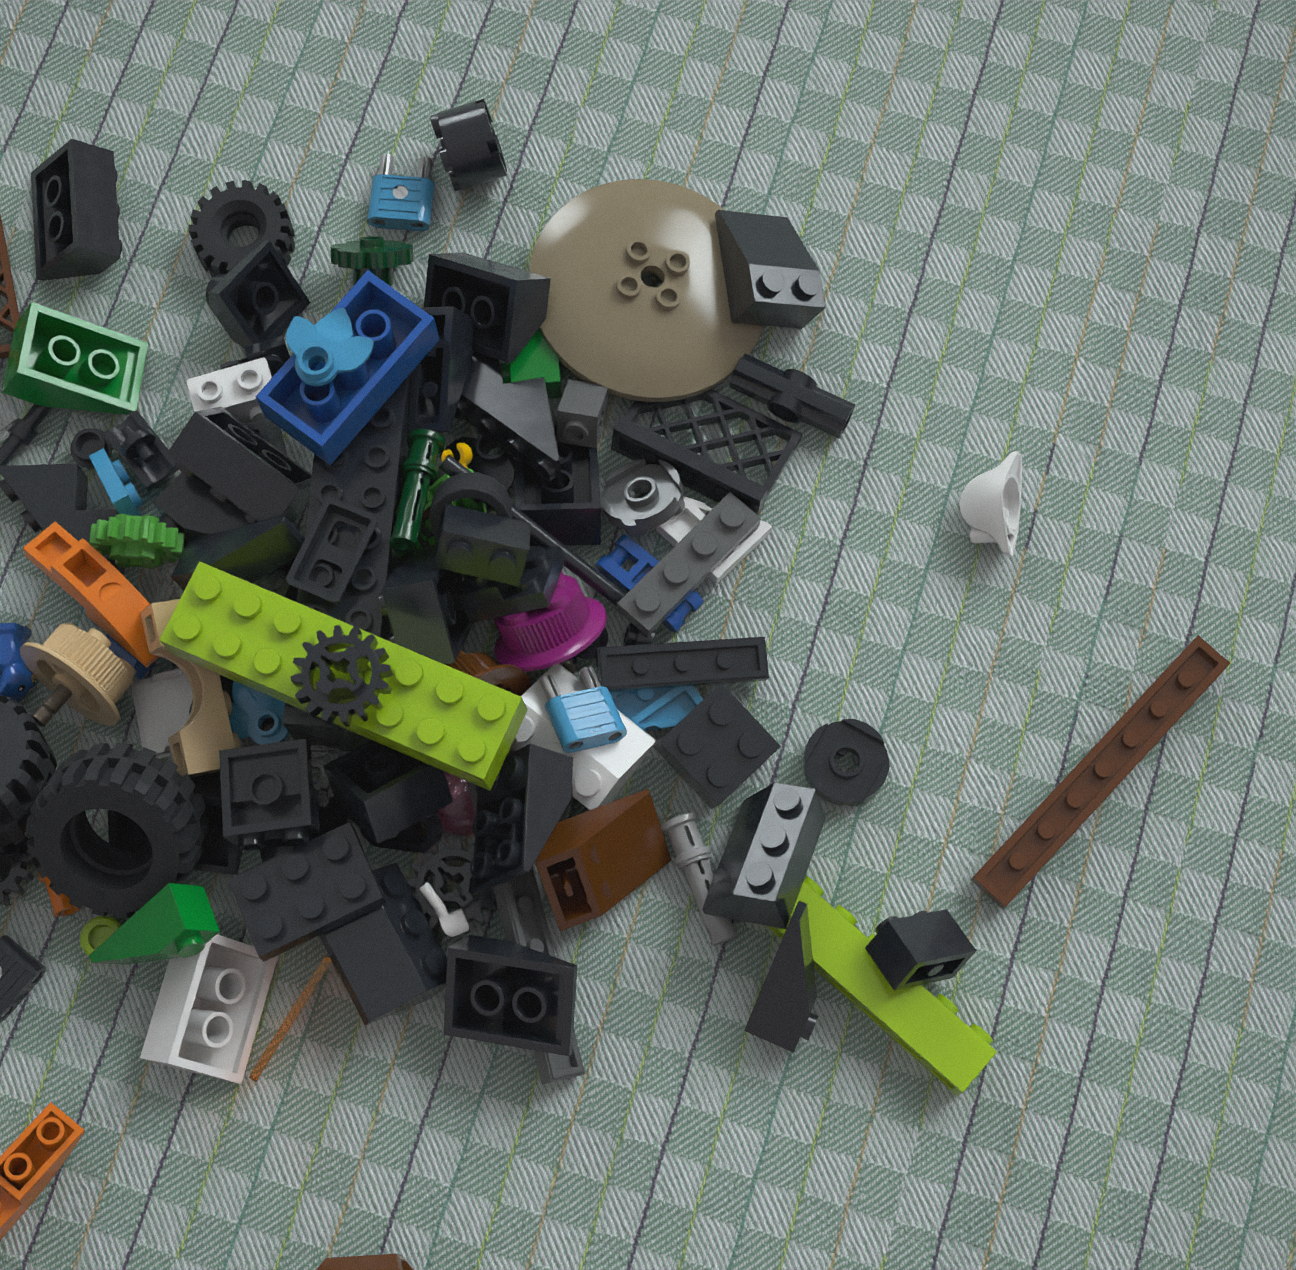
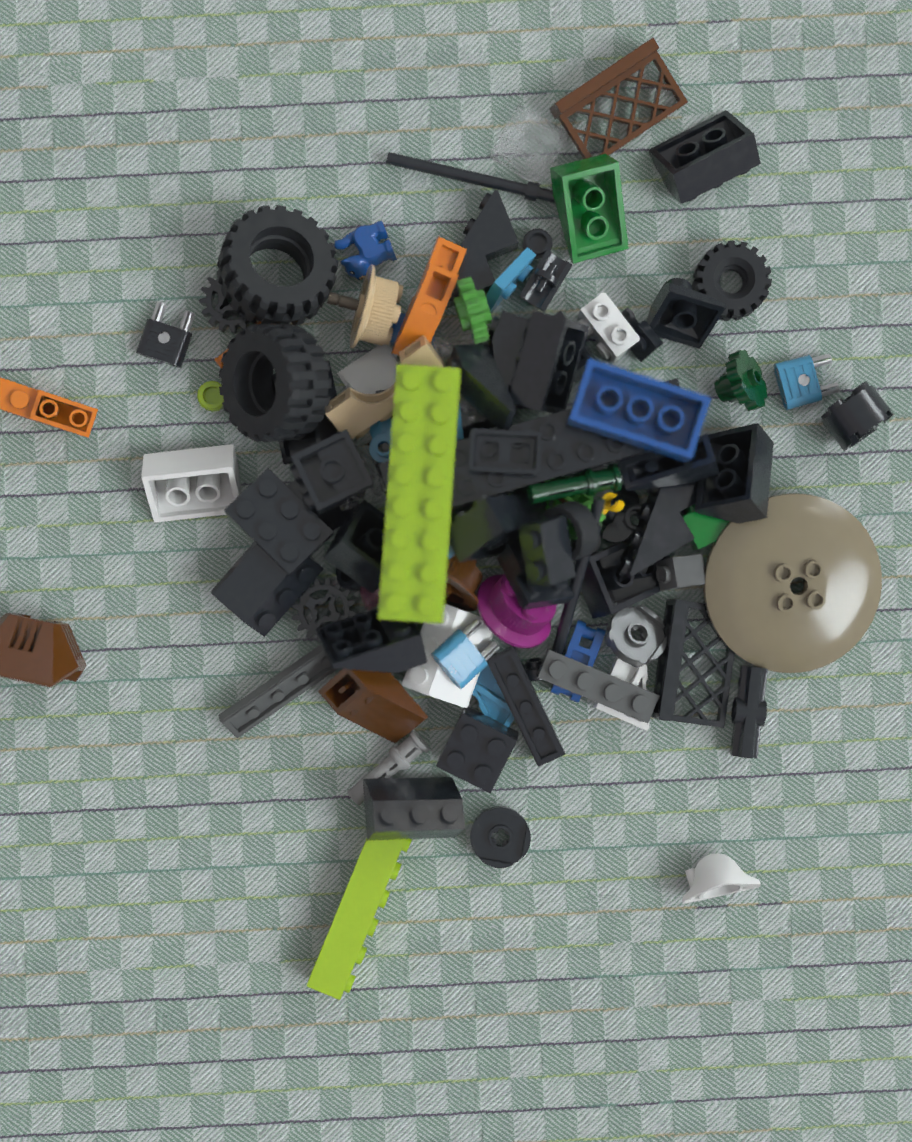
camera: 65 degrees right, 15 degrees up
green slope [89,883,220,965] -> none
clear orange piece [249,956,332,1082] -> none
dark azure plate [286,308,374,386] -> none
black gear [291,625,394,727] -> none
white hand [419,882,469,937] -> none
black slope [443,935,577,1056] -> none
black slope [715,210,826,329] -> none
black slope [744,901,819,1053] -> none
black brick [865,909,977,991] -> none
reddish brown plate [971,635,1230,910] -> none

